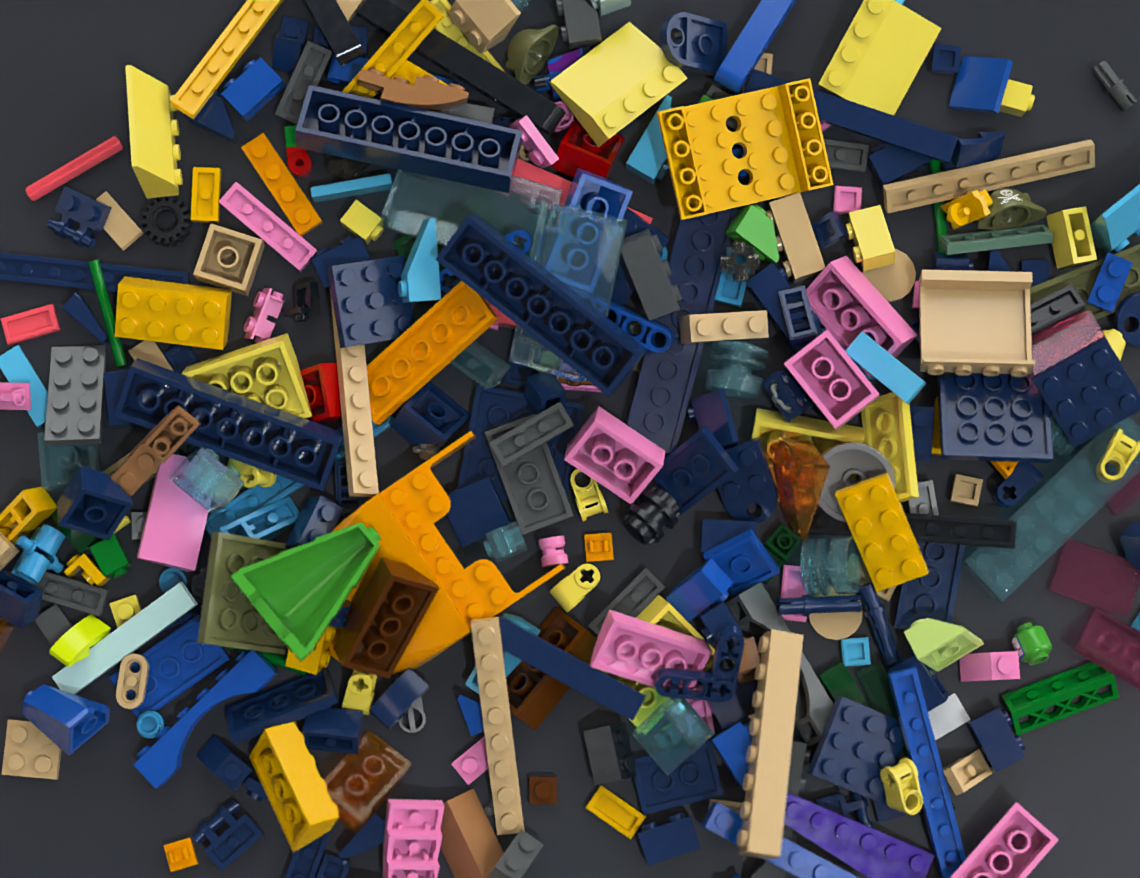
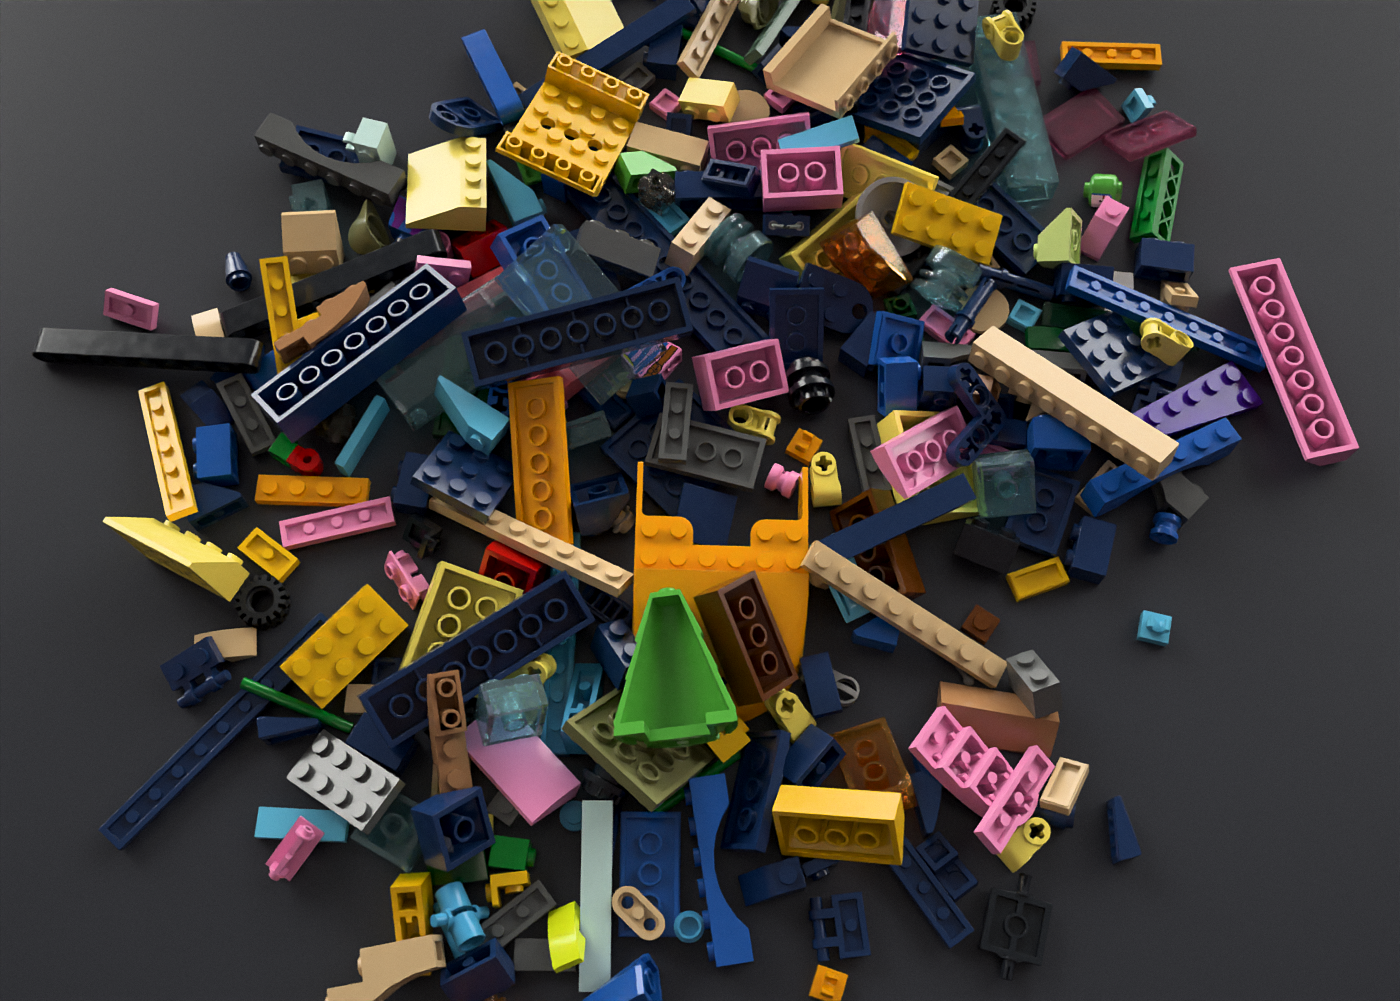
camera: 60 degrees left, 15 degrees down
coral tile [1,304,61,346] -> none
coral axle [25,136,123,201] -> none
light yellow plate [109,594,142,628] -> none
tan brick [193,224,265,296] -> none
light yellow brick [340,200,384,245] -> none
bright pink plate [451,736,489,785] -> none
clear light blue brick [483,521,528,562] -> none
yellow hips [941,189,993,229] -> none

